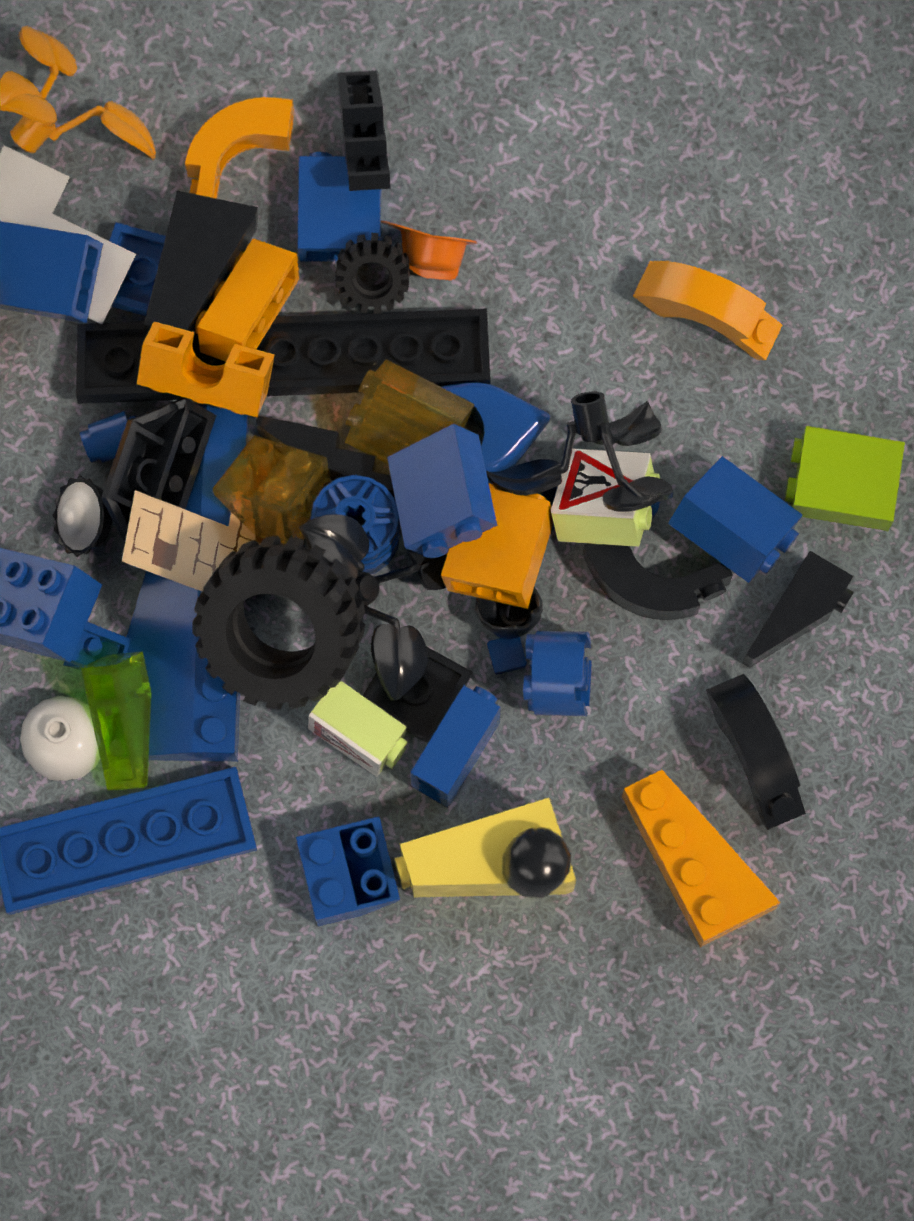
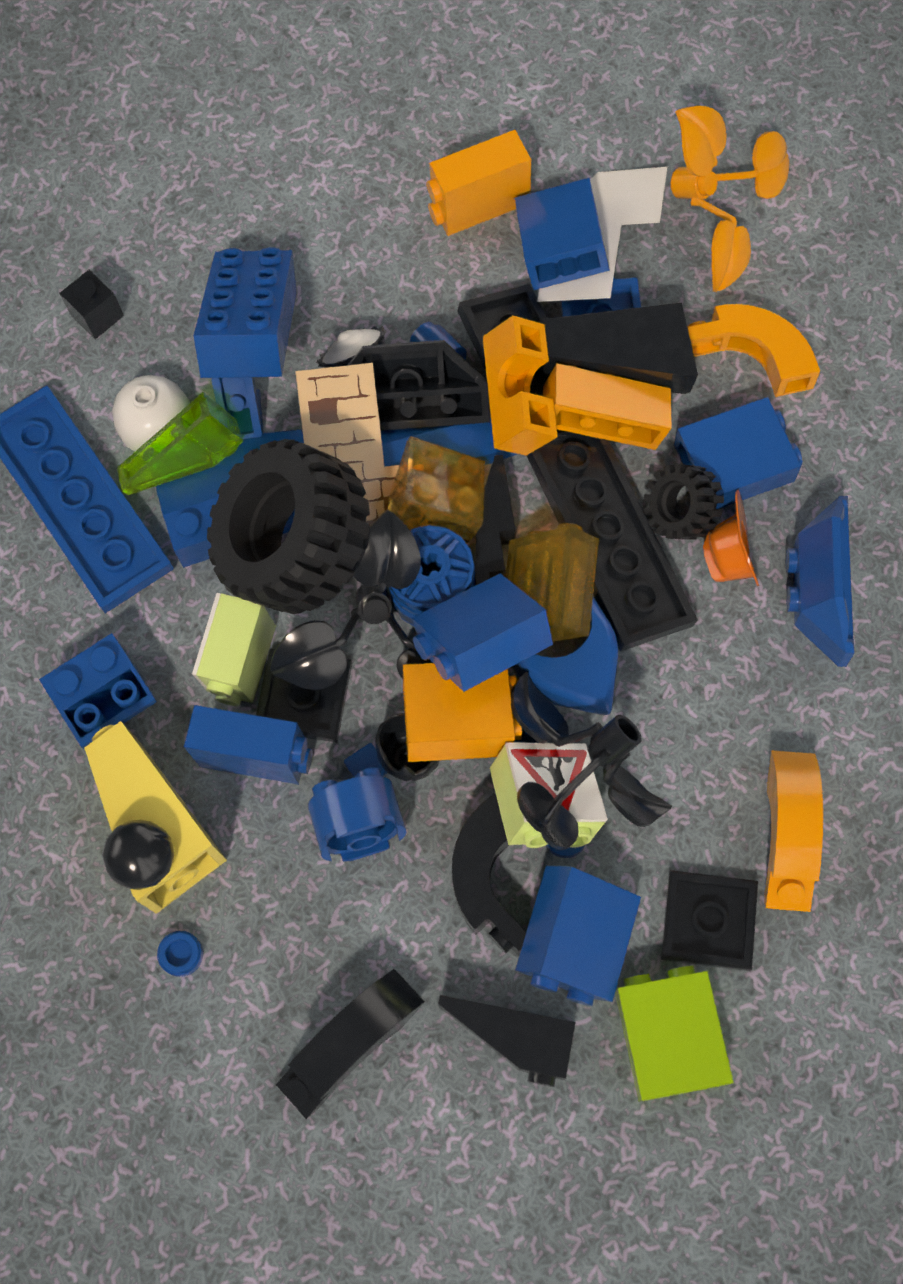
camera: 75 degrees right, 5 degrees down
black slope [337,70,391,191] -> none
light orange wedge [622,769,781,947] -> none
none -> blue tile [157,931,203,977]
none -> black tile [661,870,758,971]
none -> blue wedge [785,496,854,667]

